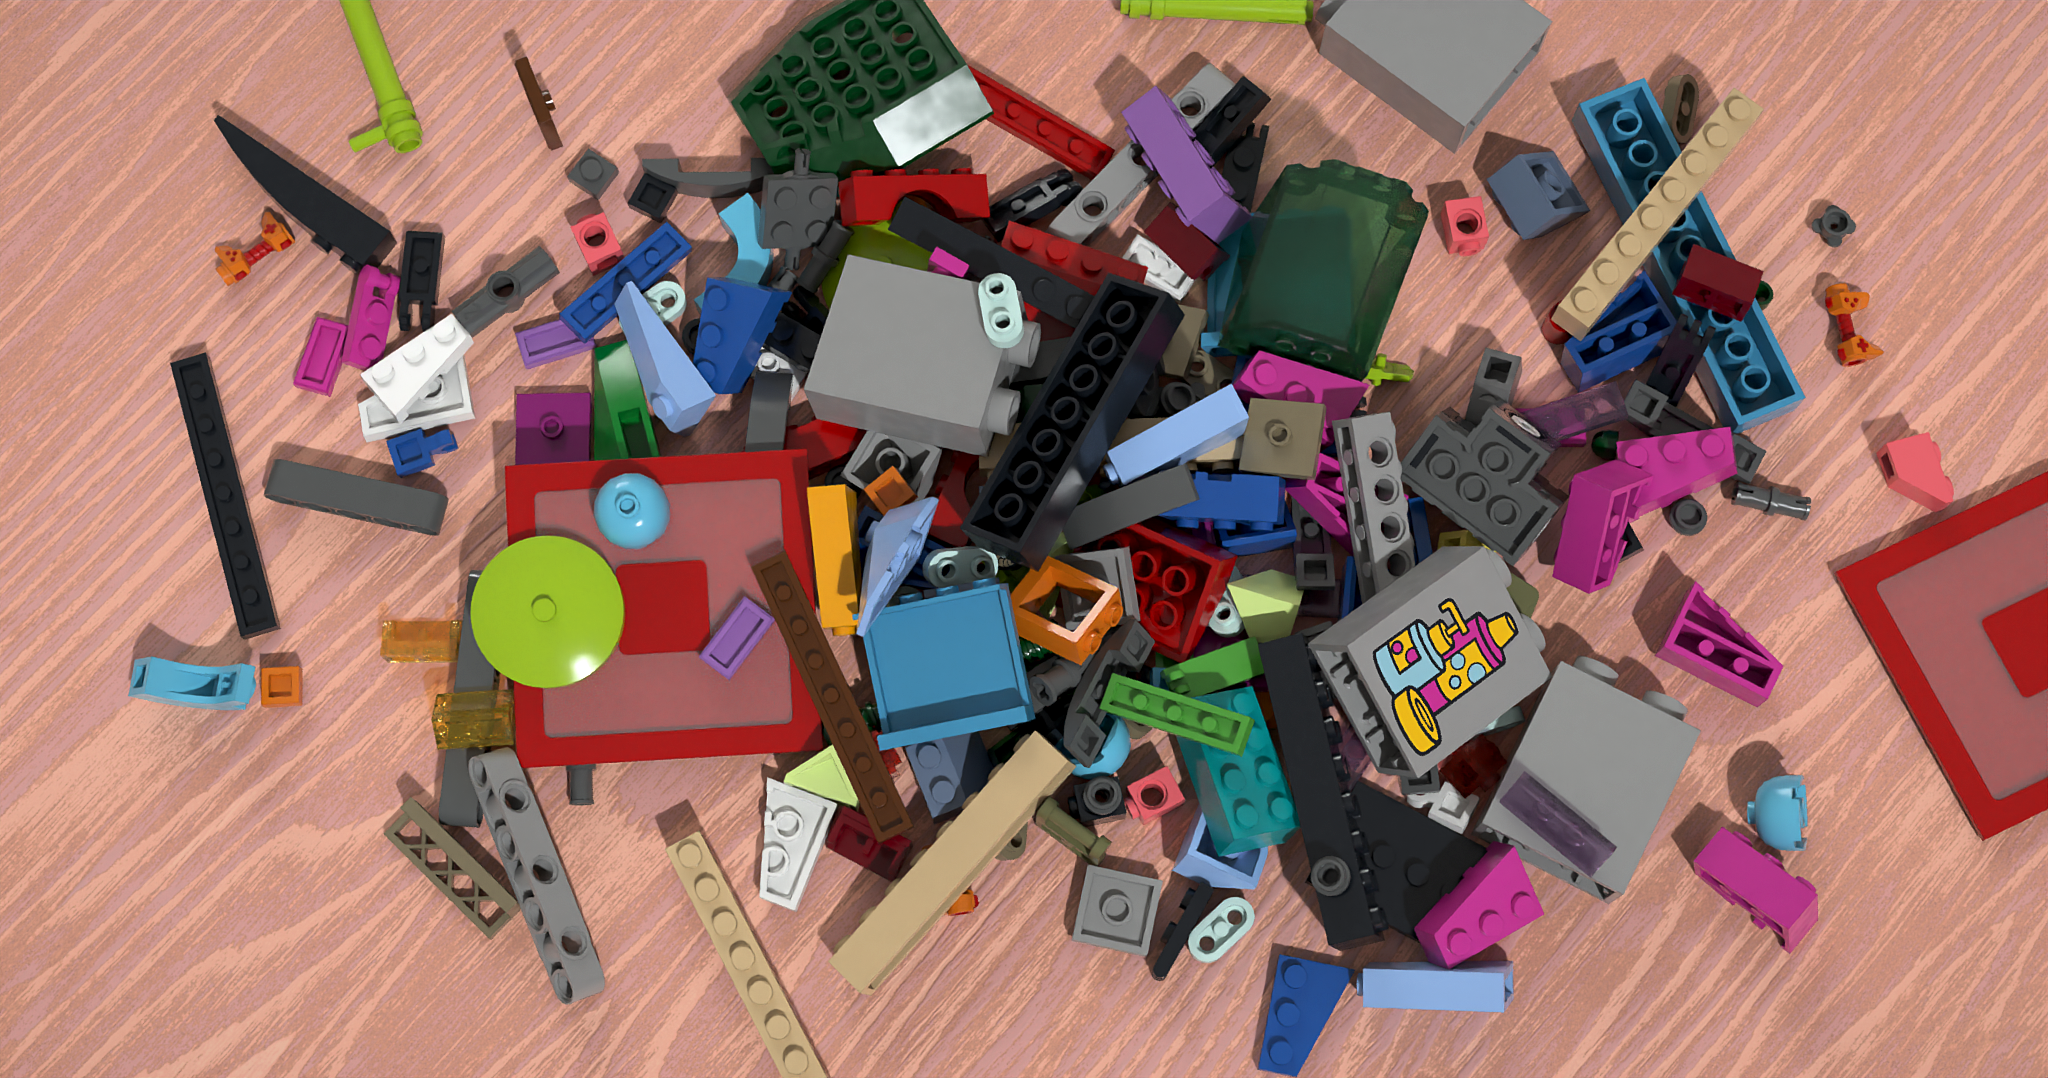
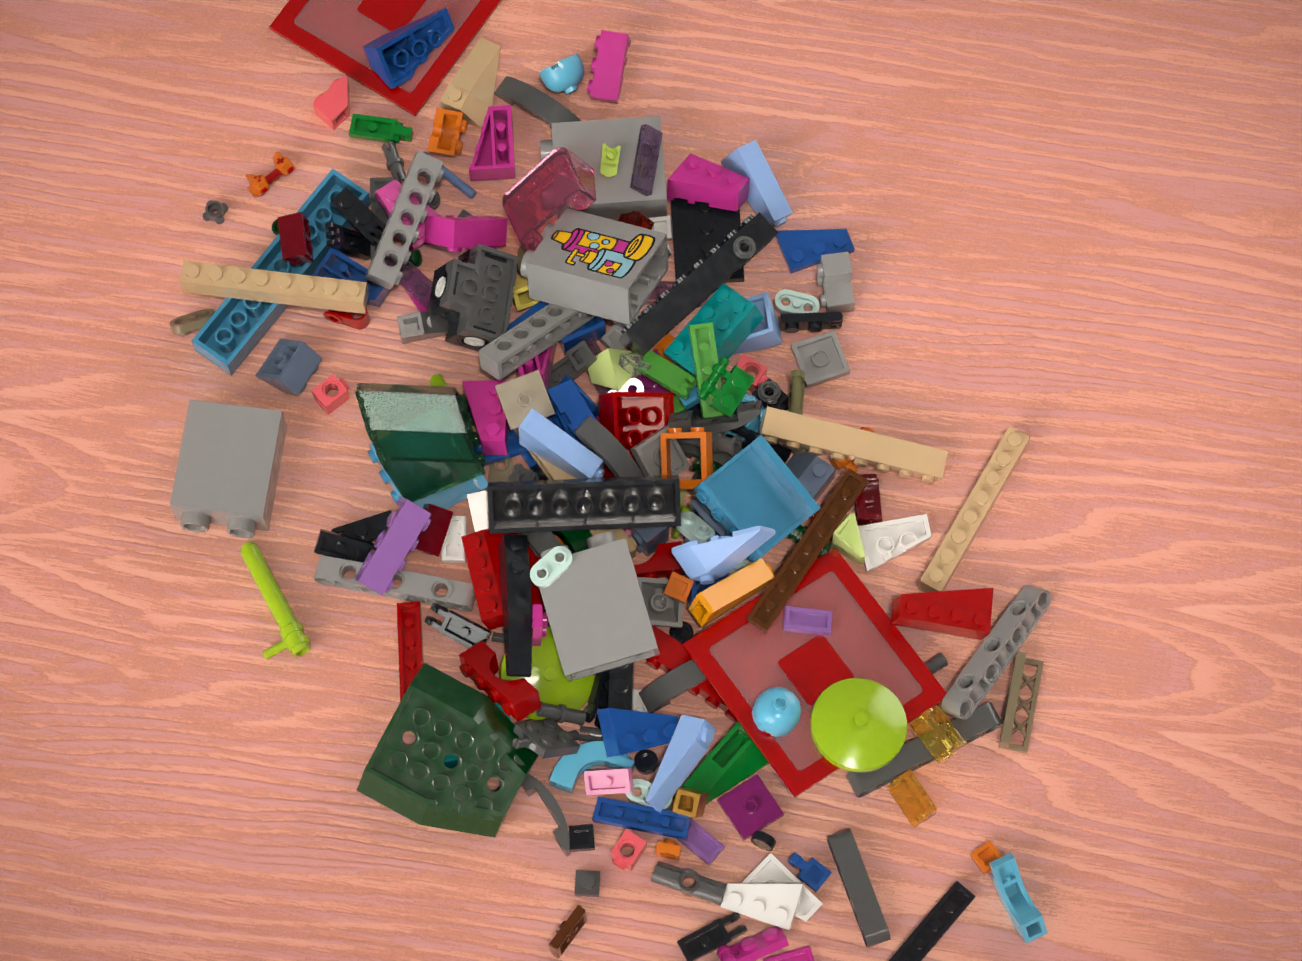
camera: 120 degrees left, 5 degrees down
none -> black hinge [329,186,386,247]
none -> green hinge [349,114,414,143]
none -> blue wedge [363,8,455,89]
none -> light grey brick [364,151,444,290]
none -> medium blue bar [424,152,477,199]
none -> orange cylinder [427,108,468,156]
none -> tan wedge [440,38,501,129]
none -> dark grey slope [494,76,581,129]
none -> clear pink windscreen [502,147,596,252]
none -> bright pink plate [583,767,634,795]
none -> lime piece [600,143,621,178]
none -> clear slope [619,352,652,378]
none -> orange plate [656,839,682,861]
none -> pearl gold brick [672,787,708,818]
none -> green plate [697,357,755,418]
none -> black tile [751,831,776,851]
none -> light grey brick [816,252,855,313]
none -> red wedge [891,588,994,640]

